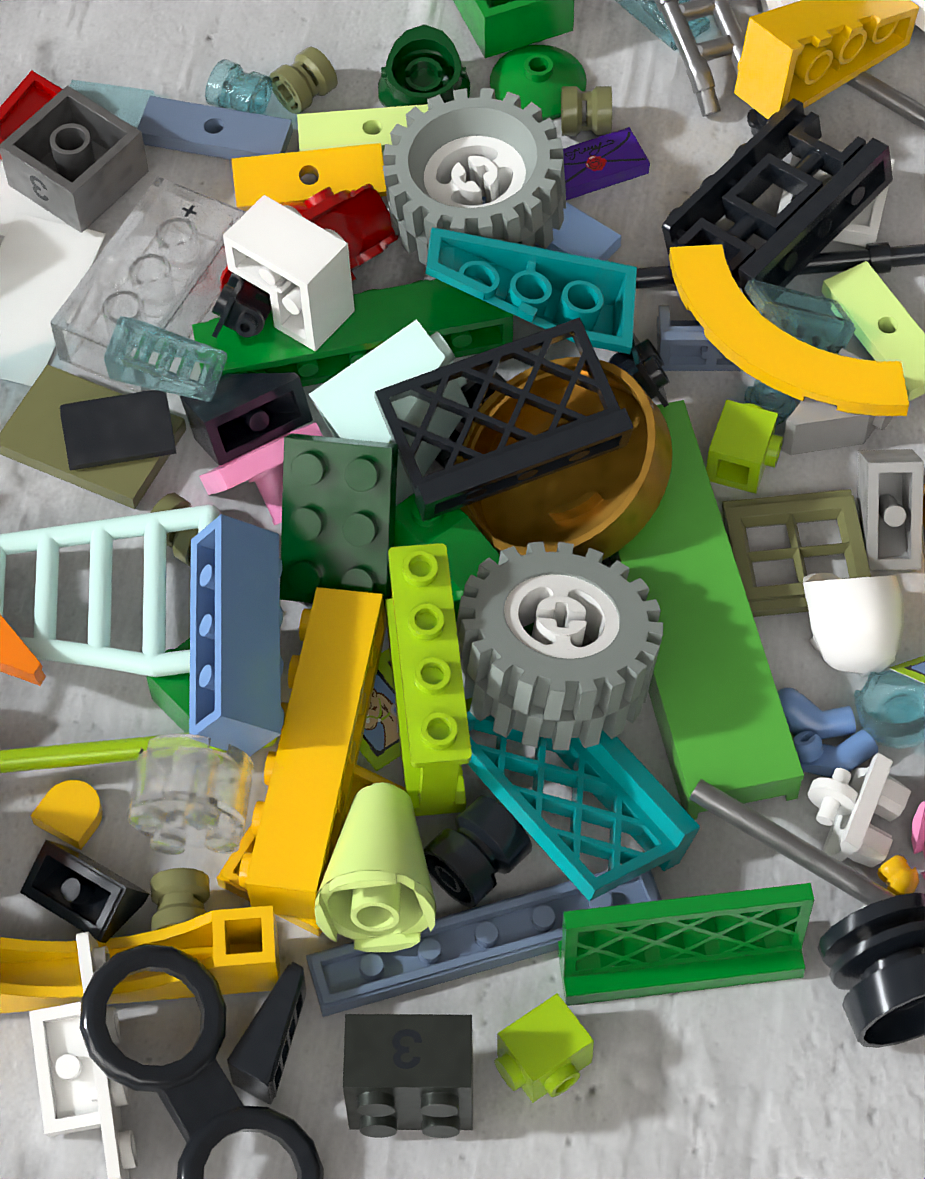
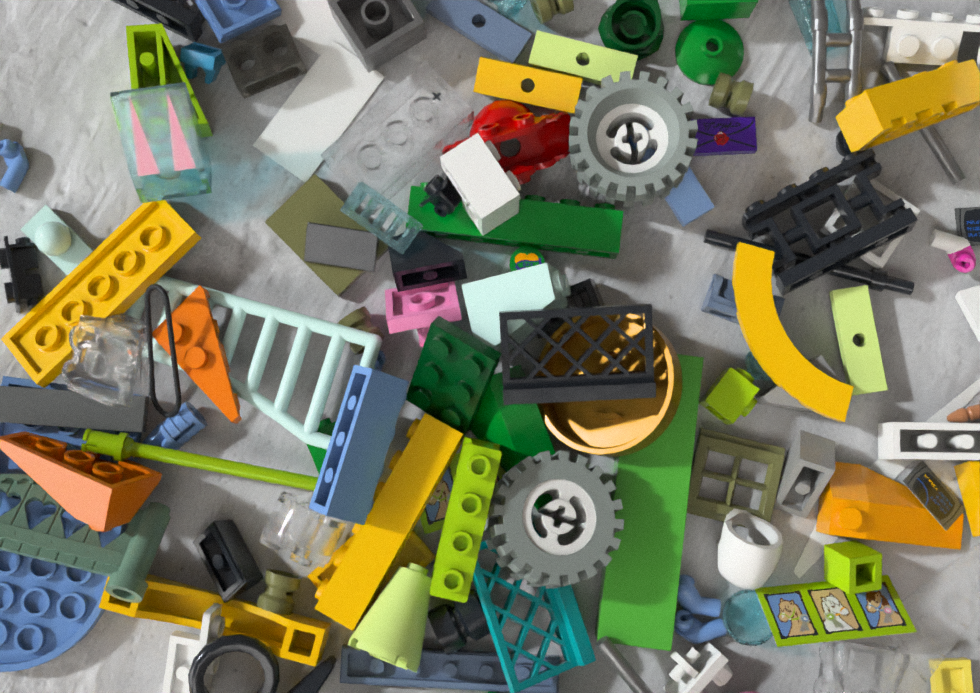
camera: 20 degrees right, 25 degrees up
yellow tile [30,780,103,850] -> none
teal wedge [425,227,637,354] -> none
black hinge [609,333,670,408] -> none
clear light blue slope [744,280,856,354] -> none

